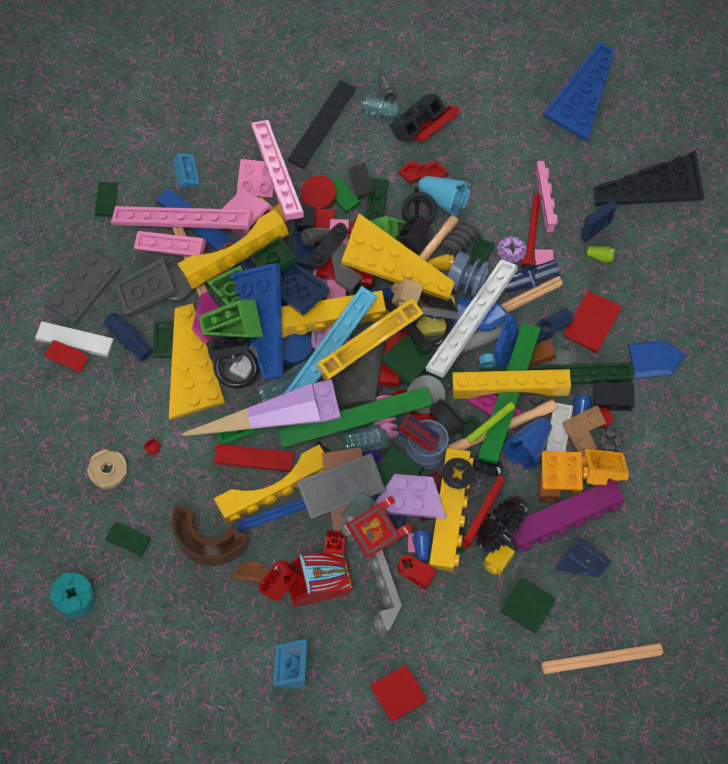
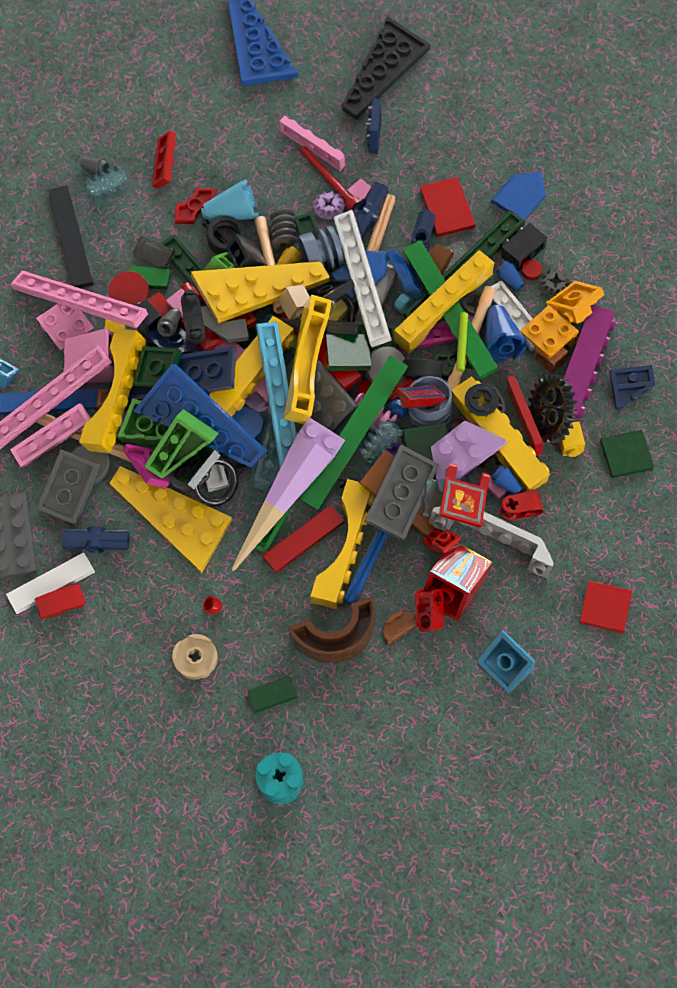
camera: 40 degrees left, 0 degrees up
dark green tile [153,321,173,358] -> none
black arch [389,94,446,141] -> none
black gear [473,455,503,476] -> none
medium nougat plate [562,405,606,456] -> none
lime cone [587,245,615,264] -> none

